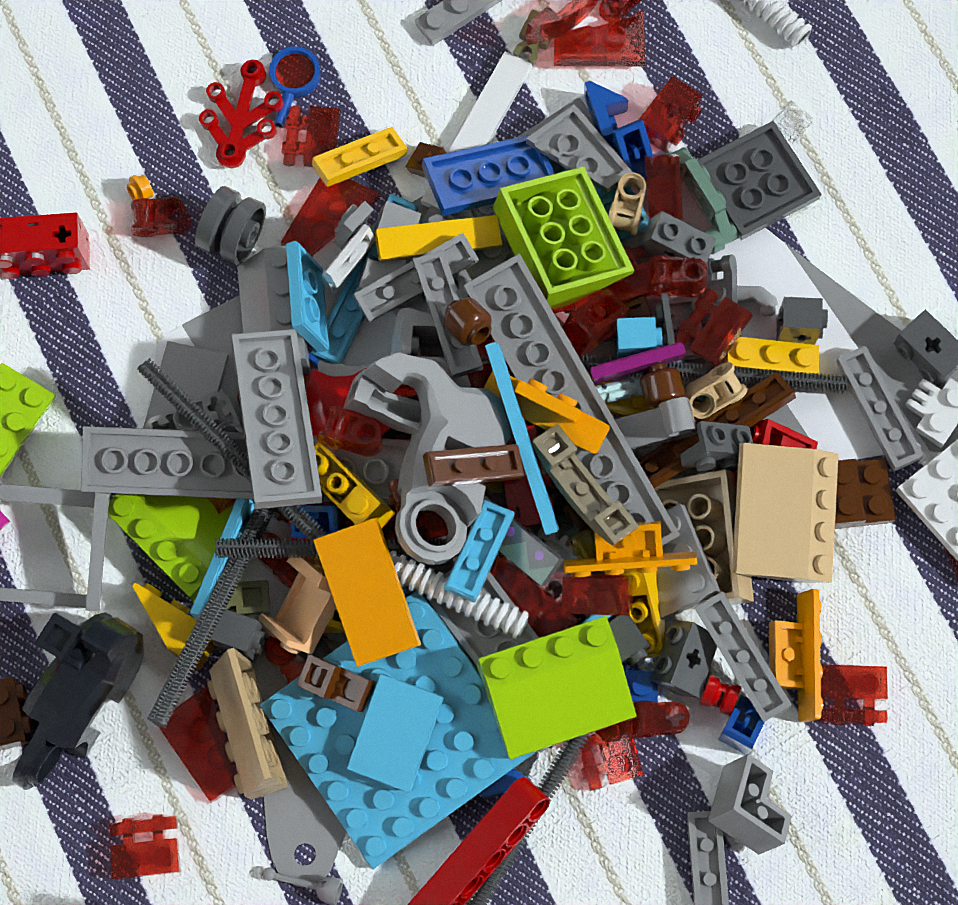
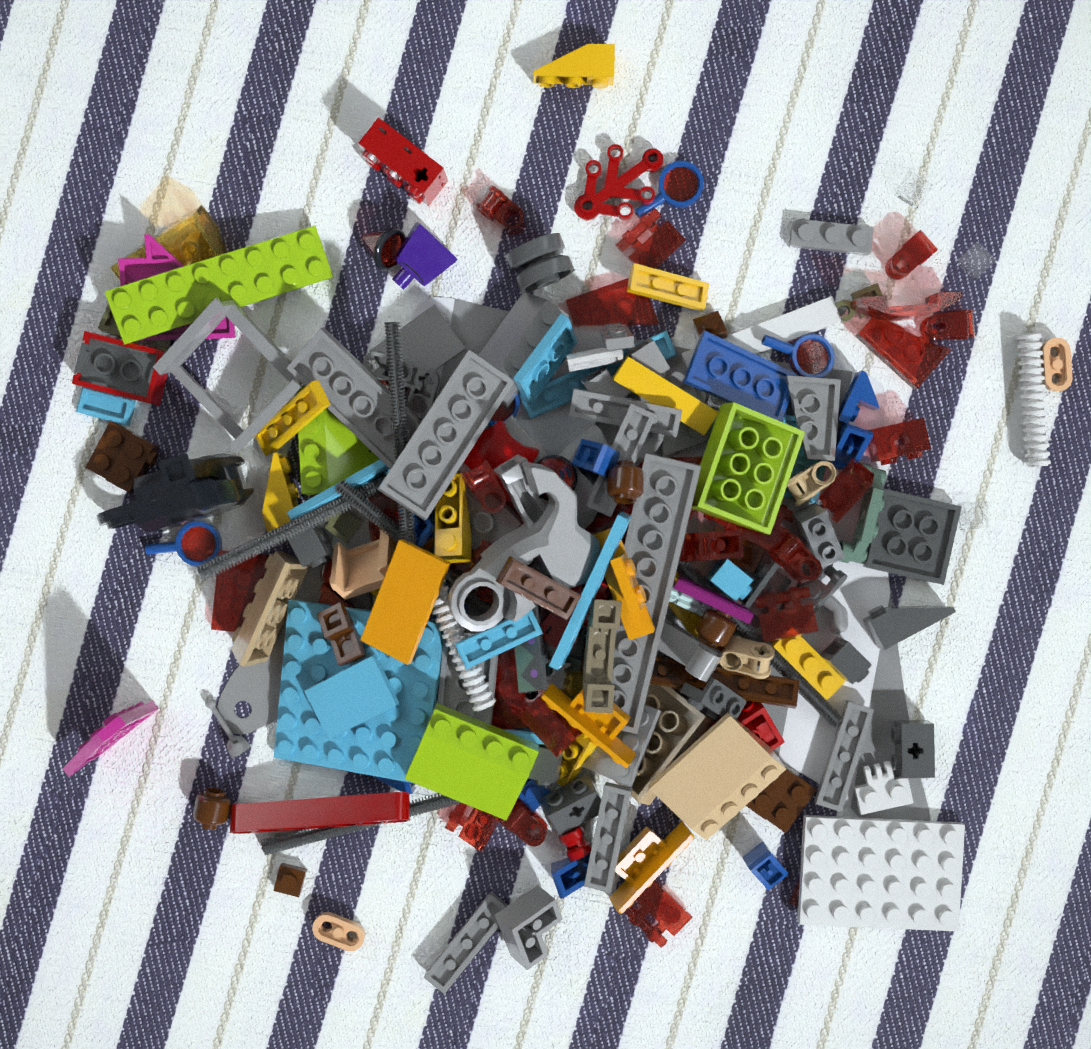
camera: 40 degrees right, 15 degrees up
clear red plate [109,814,181,880] -> none
light orange plate [126,174,153,205] -> none
none -> piece [145,521,222,566]
none -> yellow tile [255,380,331,456]
none -> clear red hat [362,227,406,272]
none -> dark purple torso [392,222,458,290]
none -> yellow slope [533,44,615,89]
none -> blue slope [572,439,620,478]
none -> blue slope [742,841,789,891]
none -> piece [761,334,835,378]
none -> dark grey slope [863,605,956,650]

